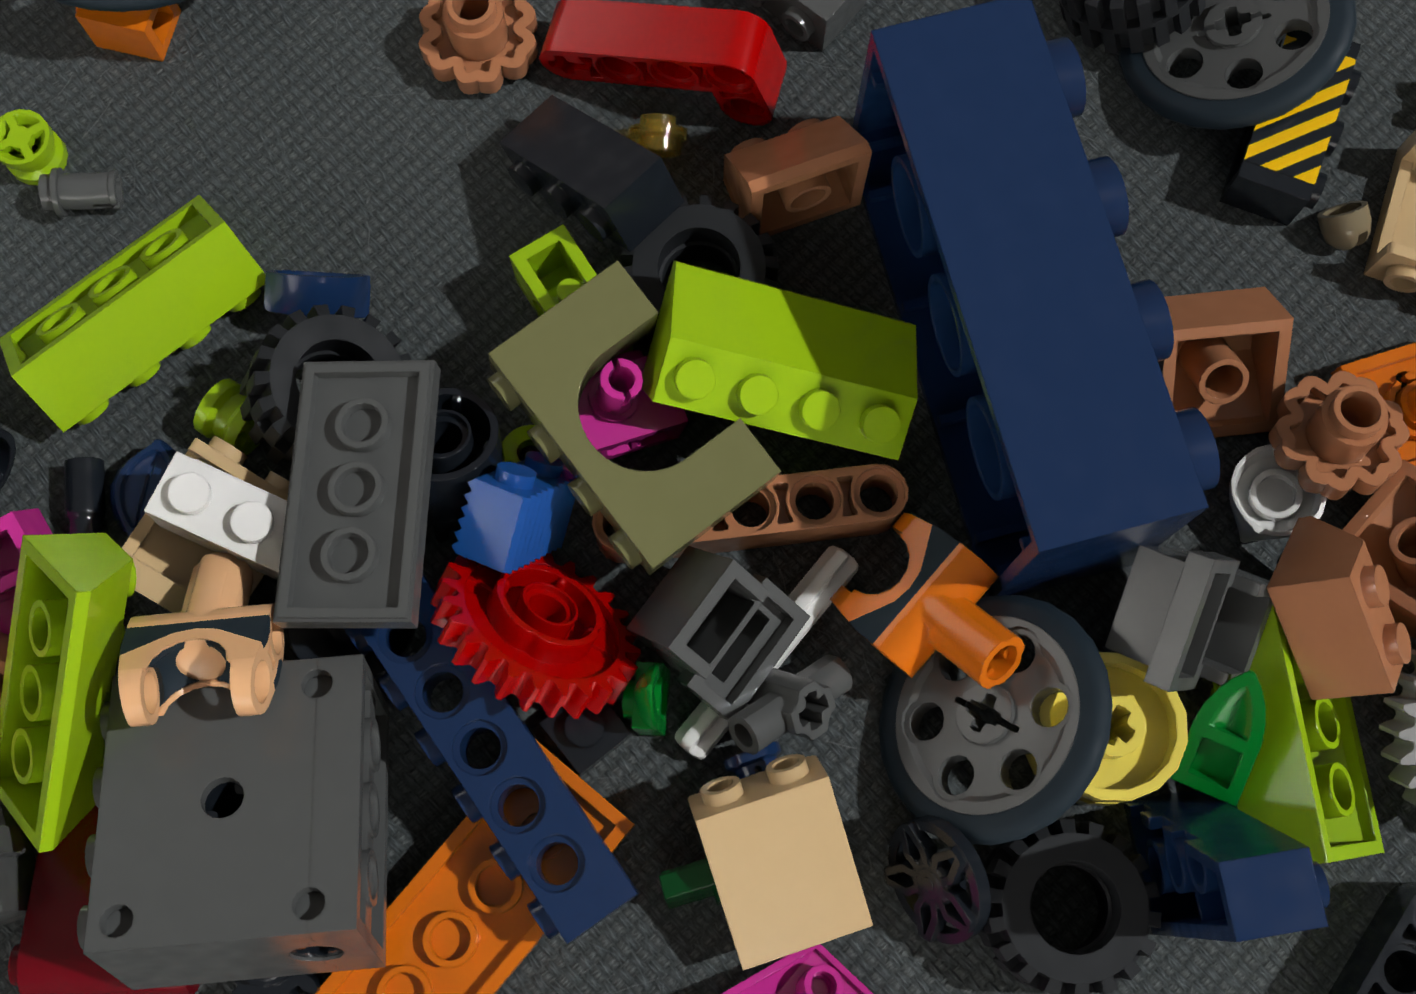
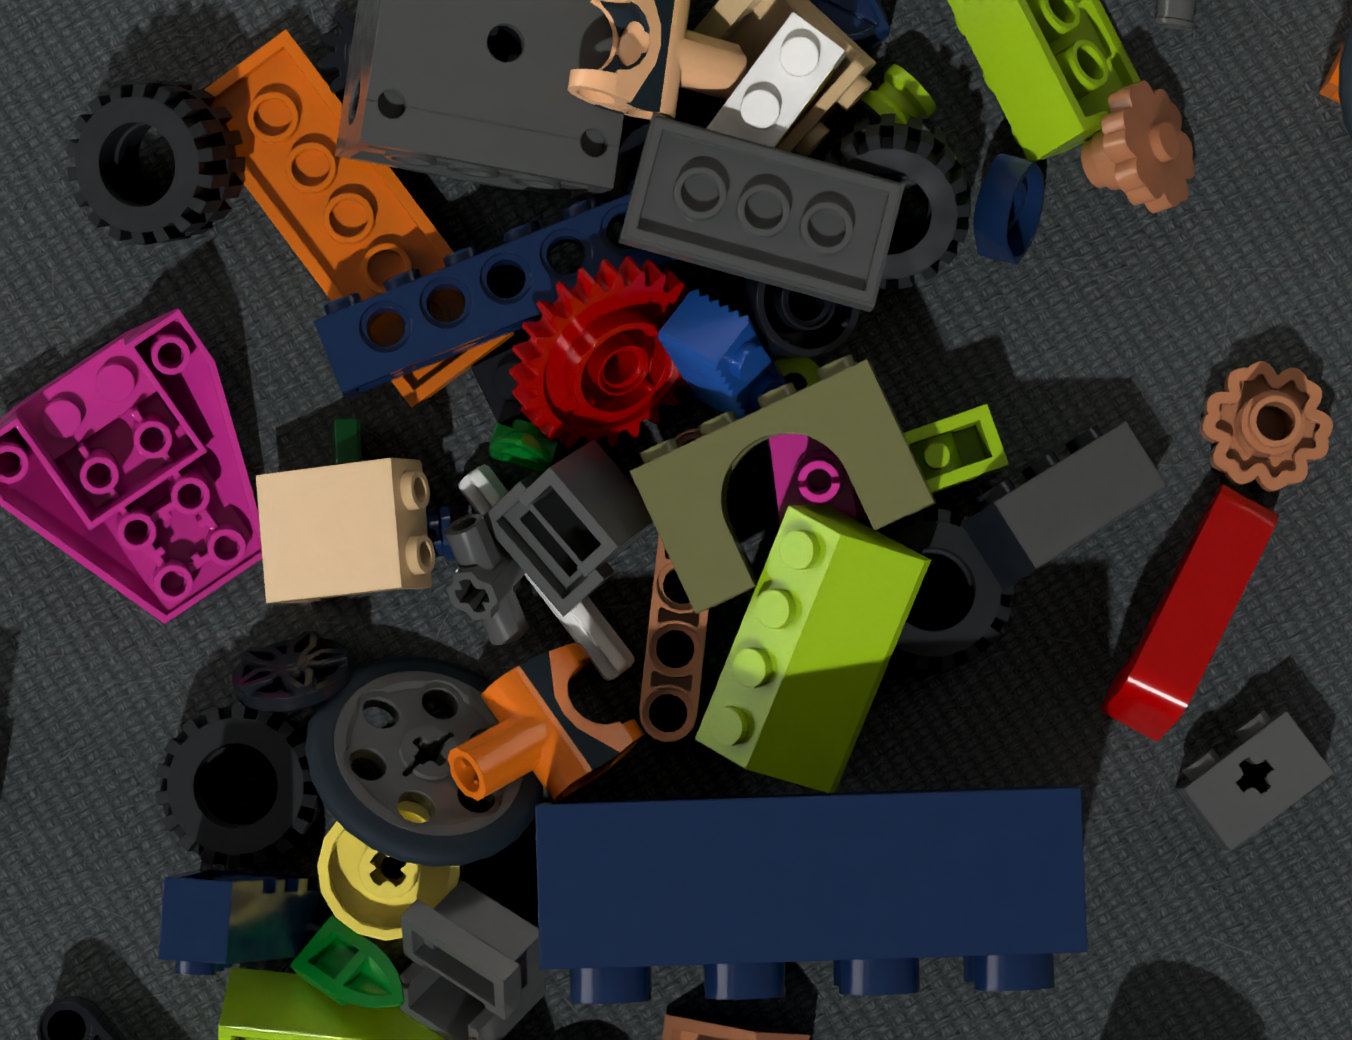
camera: 105 degrees right, 10 degrees up
clear yellow plate [627,113,688,158] -> none
nougat slope [723,116,872,236] -> none
none -> nougat plant [1081,80,1195,213]

